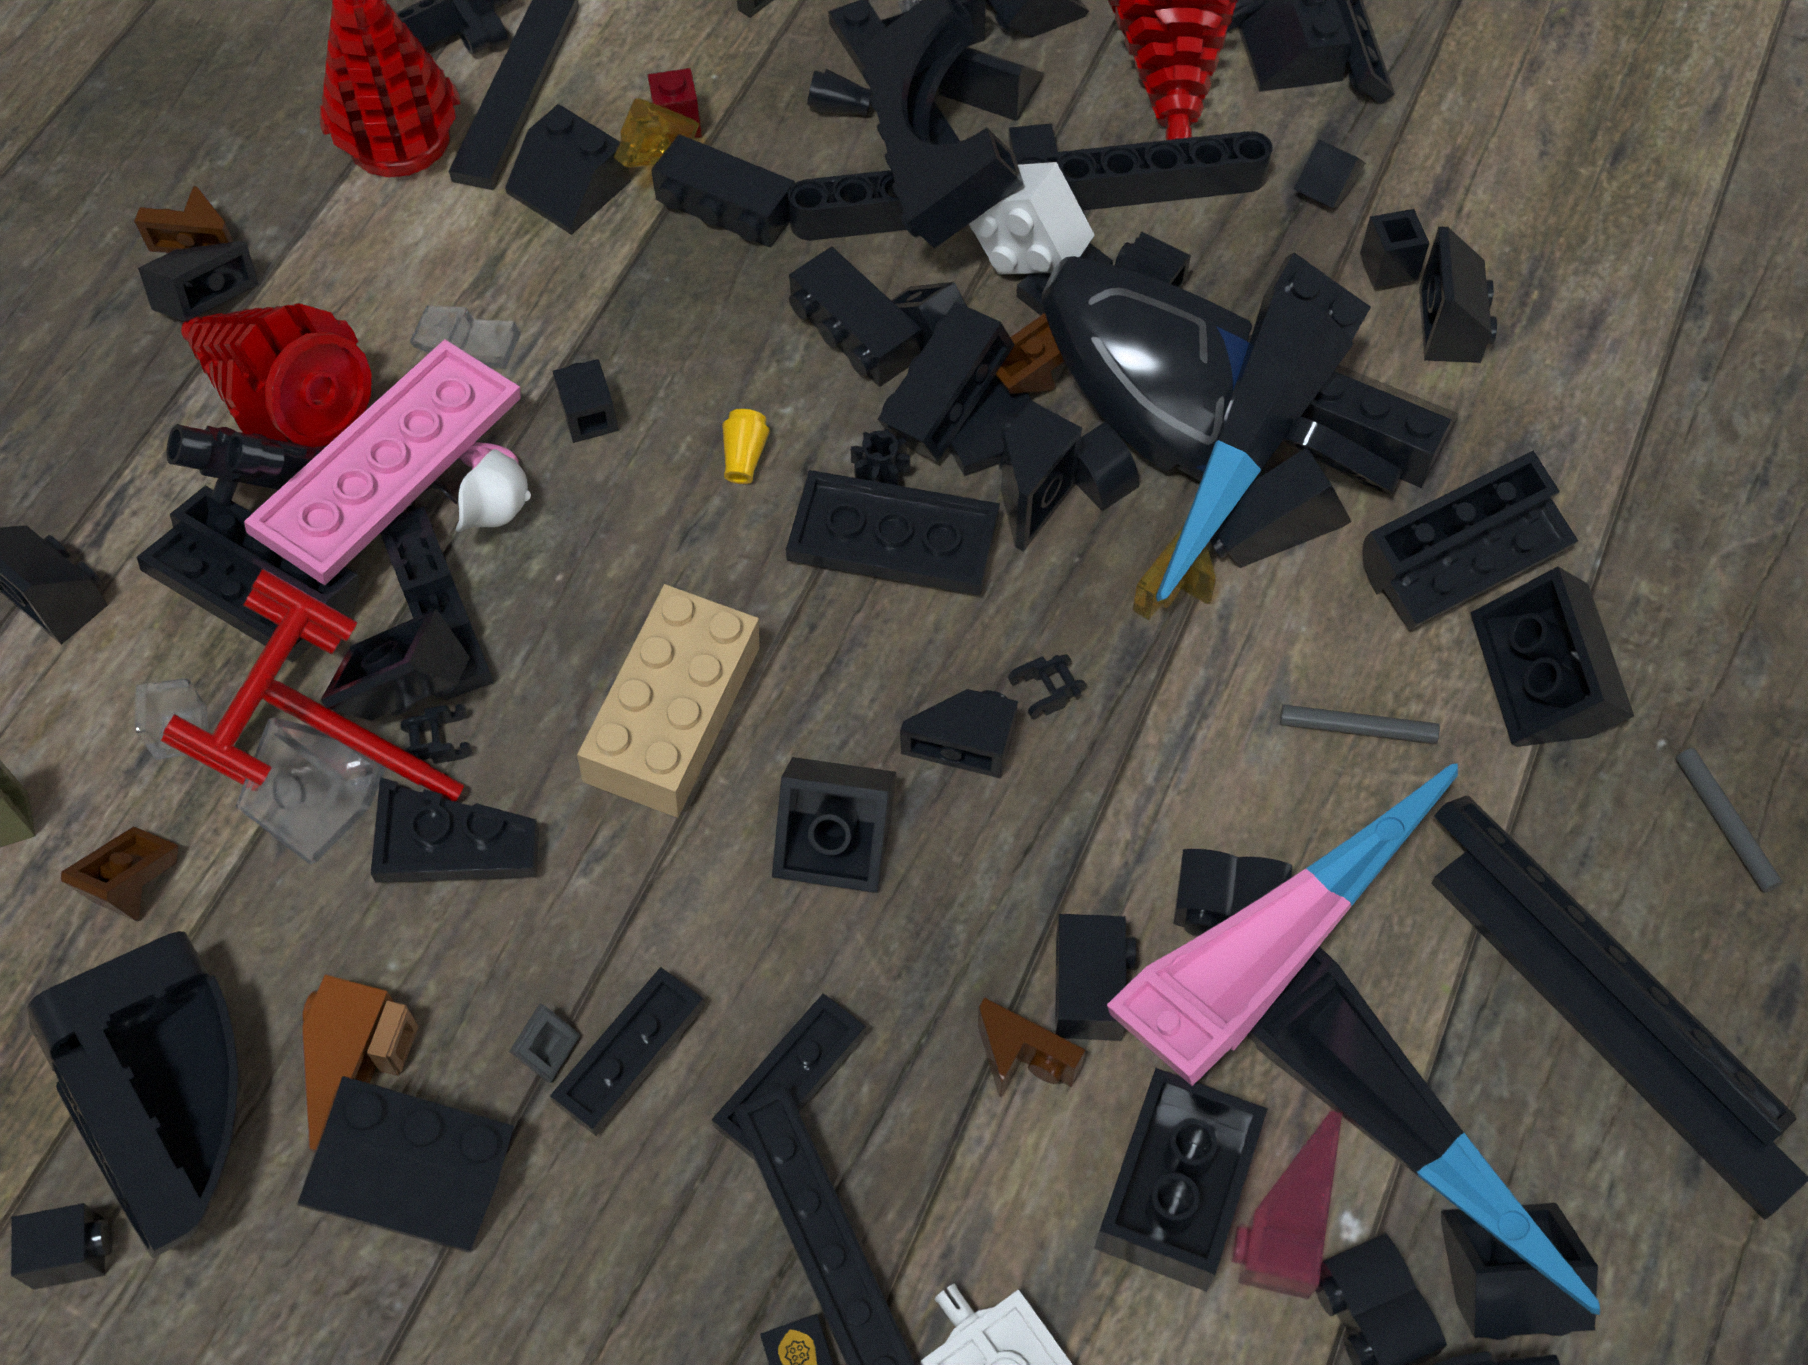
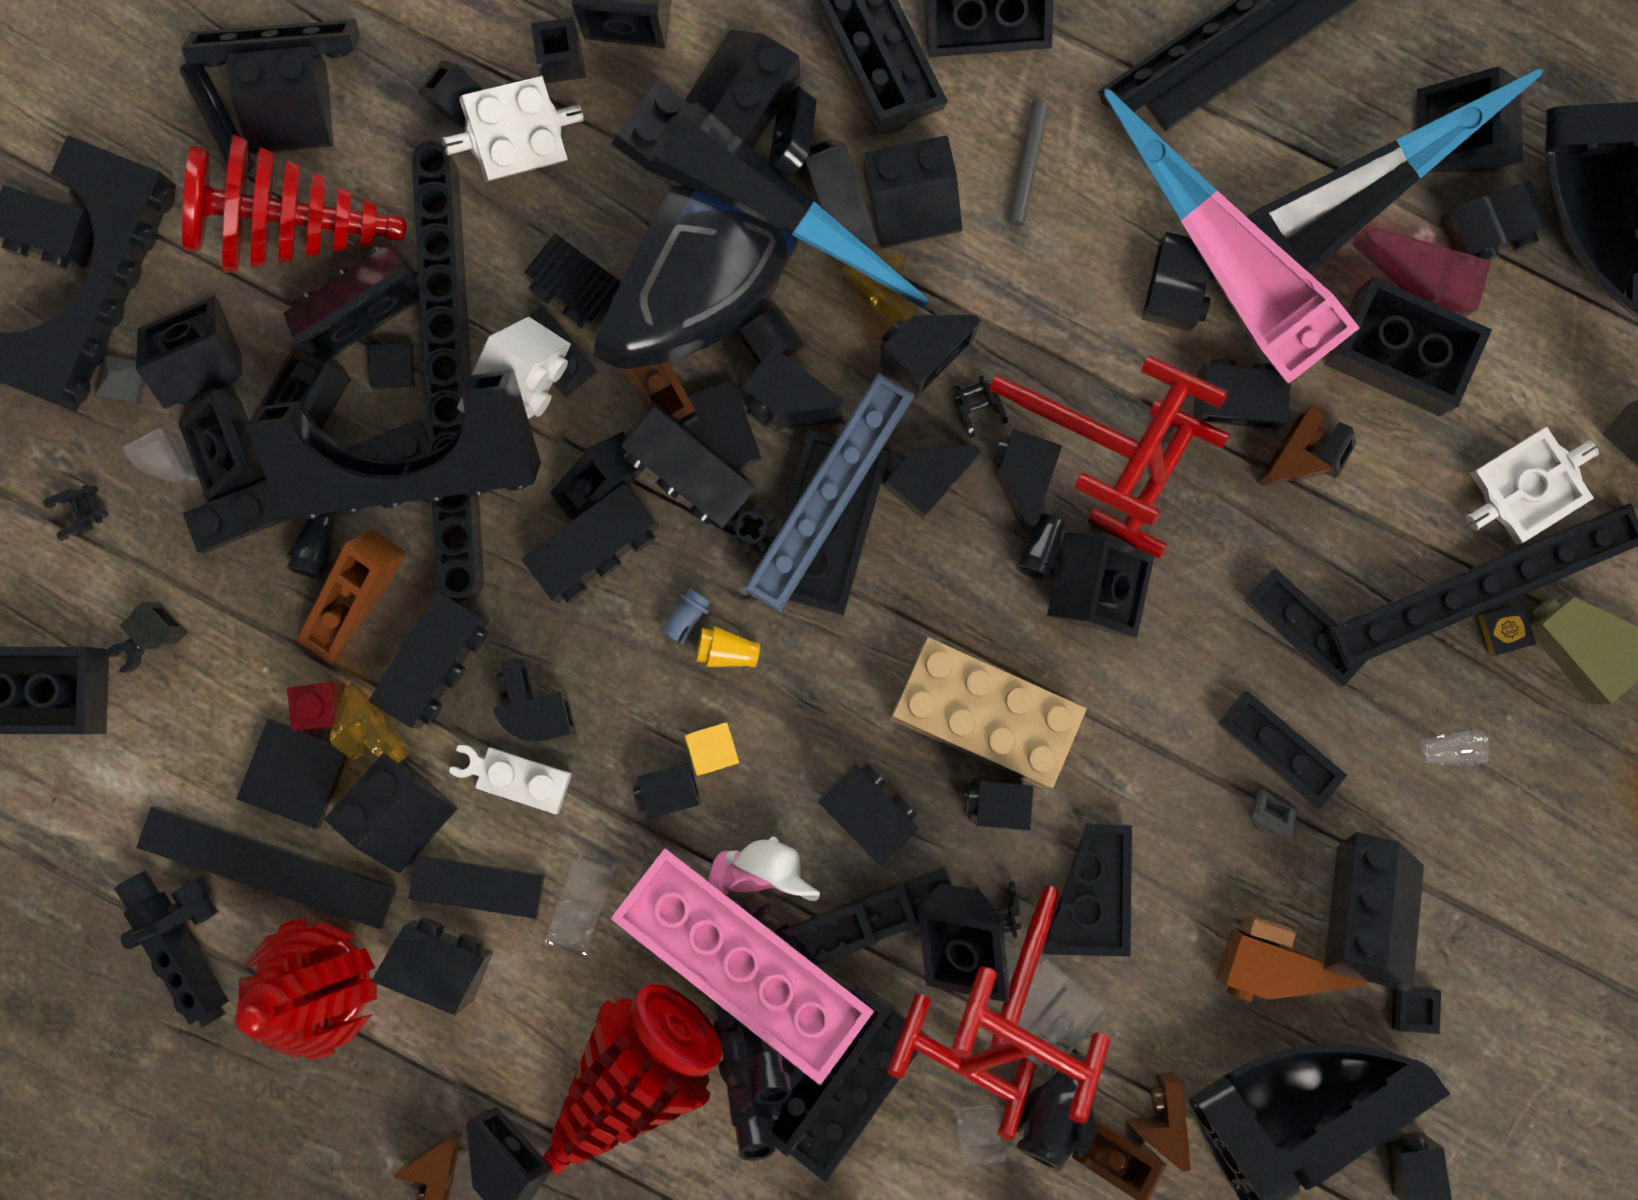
camera: 85 degrees left, 25 degrees up
none -> black tile [236,719,351,829]
none -> black slope [283,243,420,362]
none -> dark orange slope [297,528,407,664]
none -> black slope [372,918,493,1015]
none -> black tile [409,855,545,919]
none -> white plate [442,76,583,182]
none -> white plate [449,745,572,814]
none -> black brick [493,658,577,741]
none -> sand blue pin [660,588,710,644]
none -> yellow slope [685,722,740,776]
none -> sand blue tile [743,372,915,613]
none -> black brick [818,762,919,866]
none -> black slope [864,135,963,249]
none -> black slope [880,315,981,399]
none -> black slope [884,445,981,520]
none -> black brick [963,778,1034,830]
none -> red piece [989,356,1230,559]
none -> black cone [1015,514,1064,580]
none -> black animal [1017,1055,1095,1172]
none -> reddish brown slope [1127,1072,1191,1172]
none -> black tile [1319,422,1356,478]
none -> black tile [1391,986,1441,1034]
none -> clear cone [1420,726,1490,769]

